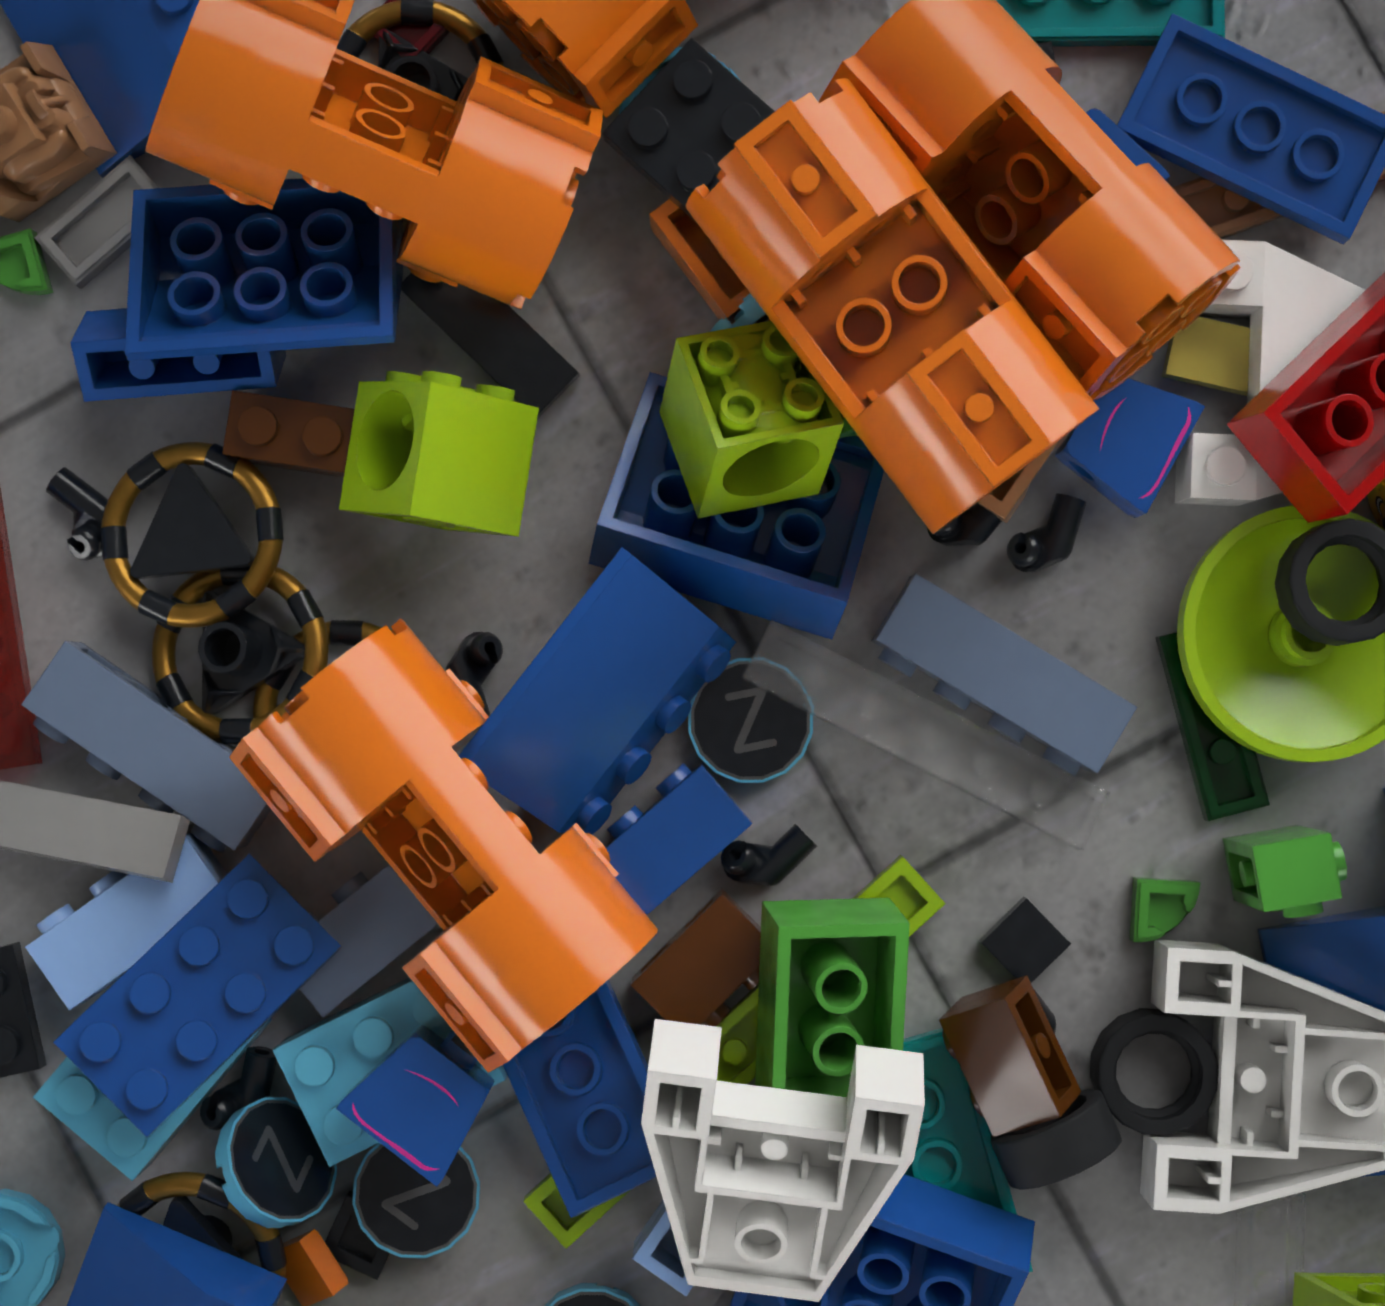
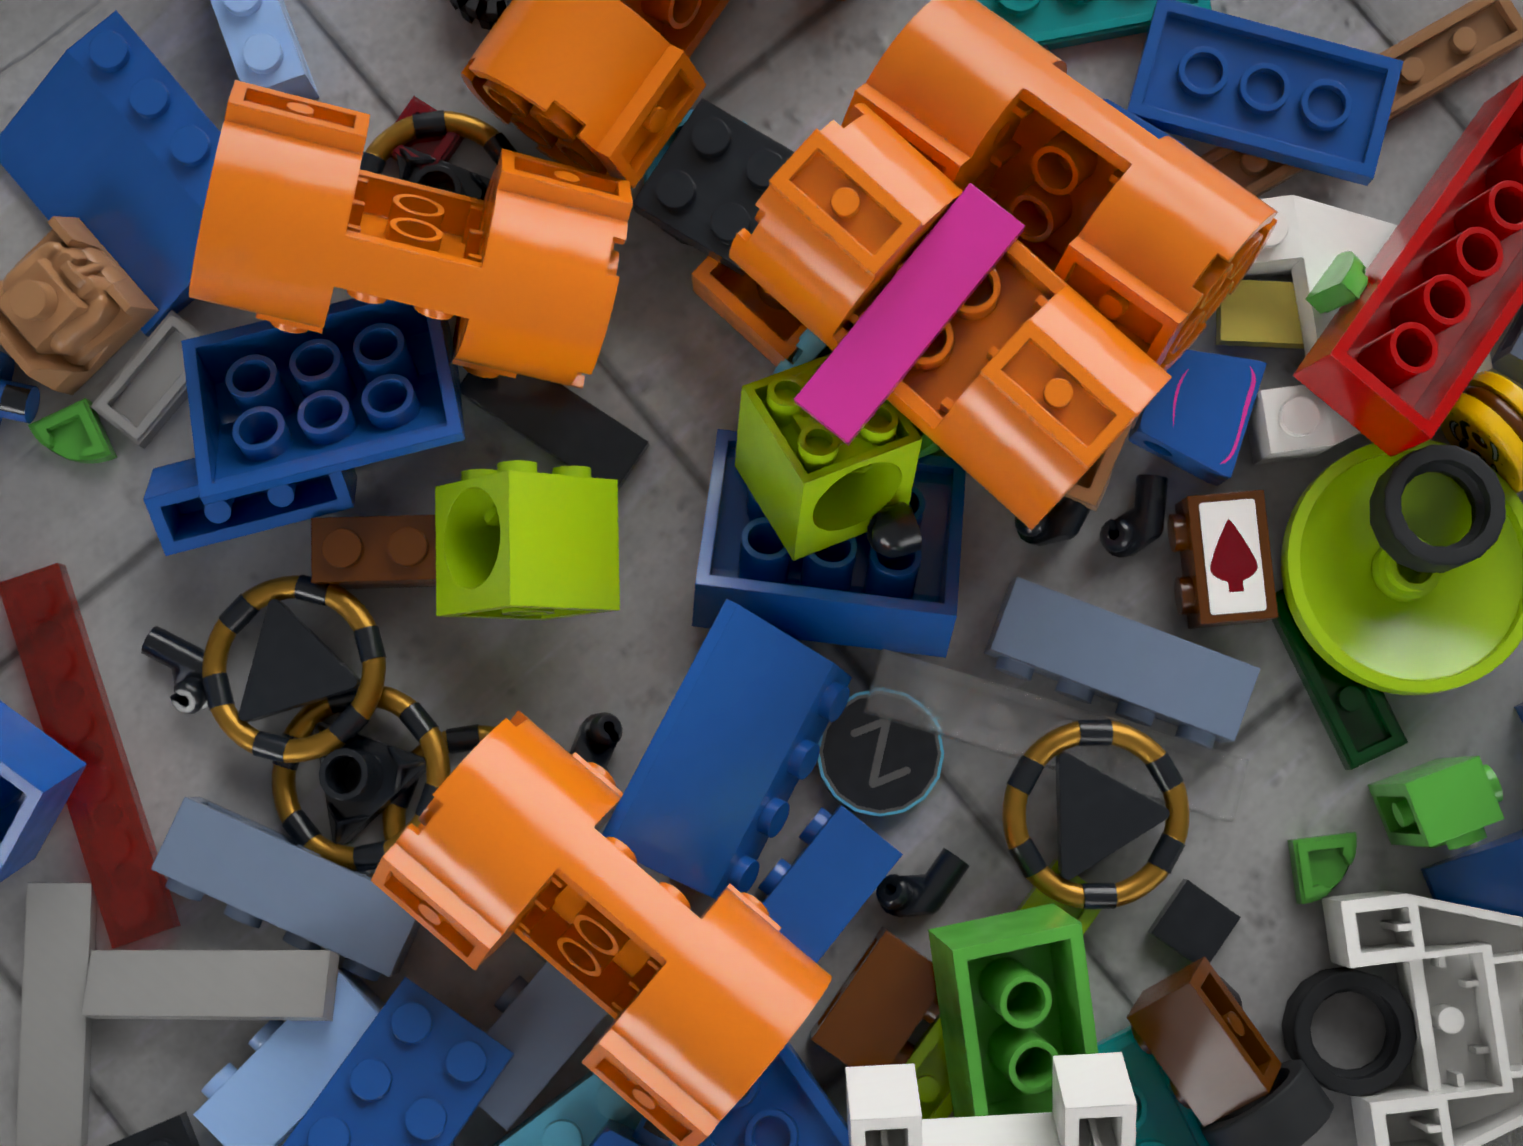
camera: 15 degrees left, 5 degrees down
none -> dark pink tile [794,183,1025,446]
none -> black hinge [867,502,922,558]
none -> piece [1002,719,1190,910]
none -> brick [1167,490,1278,629]
none -> bright green tile [1305,251,1368,314]

